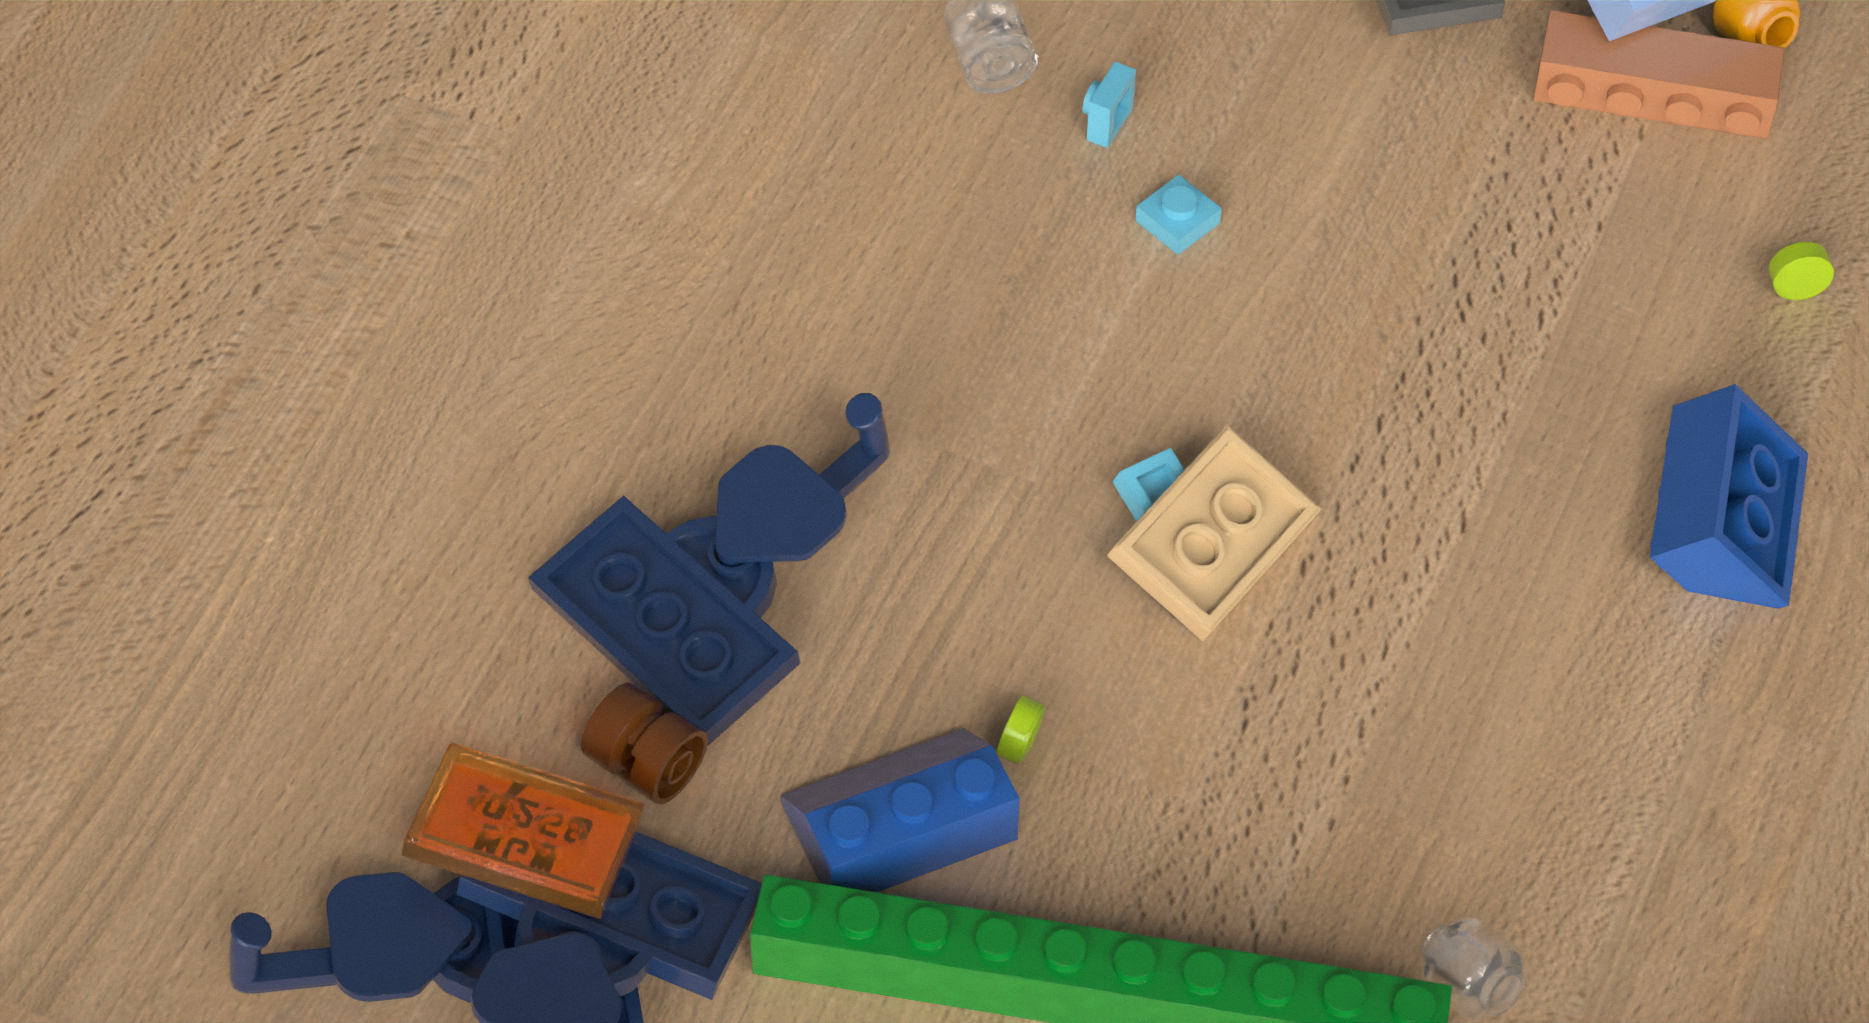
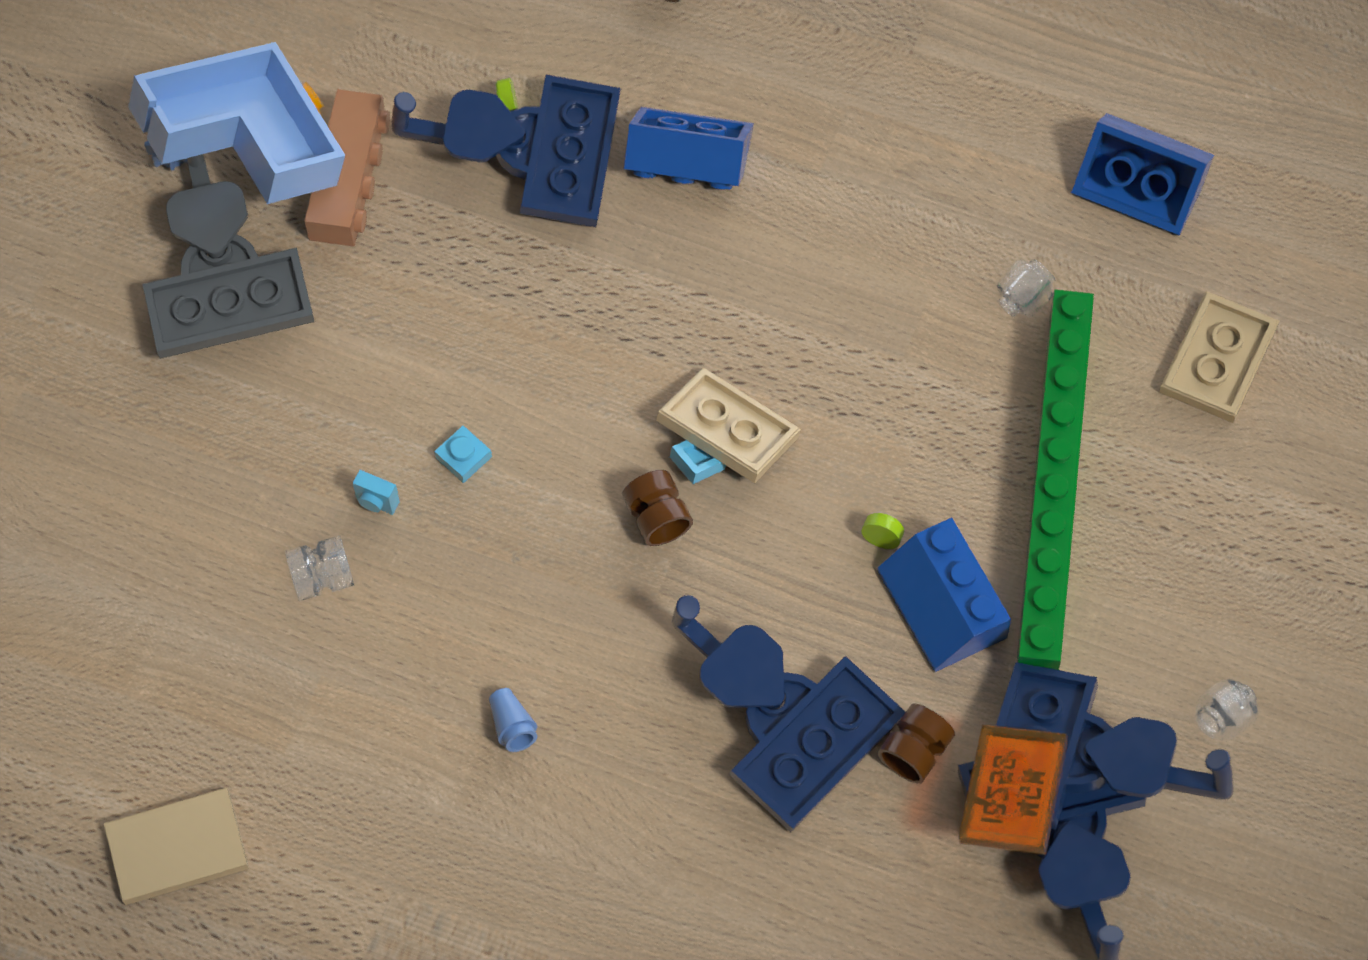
camera: 90 degrees left, 10 degrees up
none -> dark blue plate [392,74,621,227]
none -> medium blue cone [489,688,537,752]
none -> reddish brown wheel [622,470,693,546]

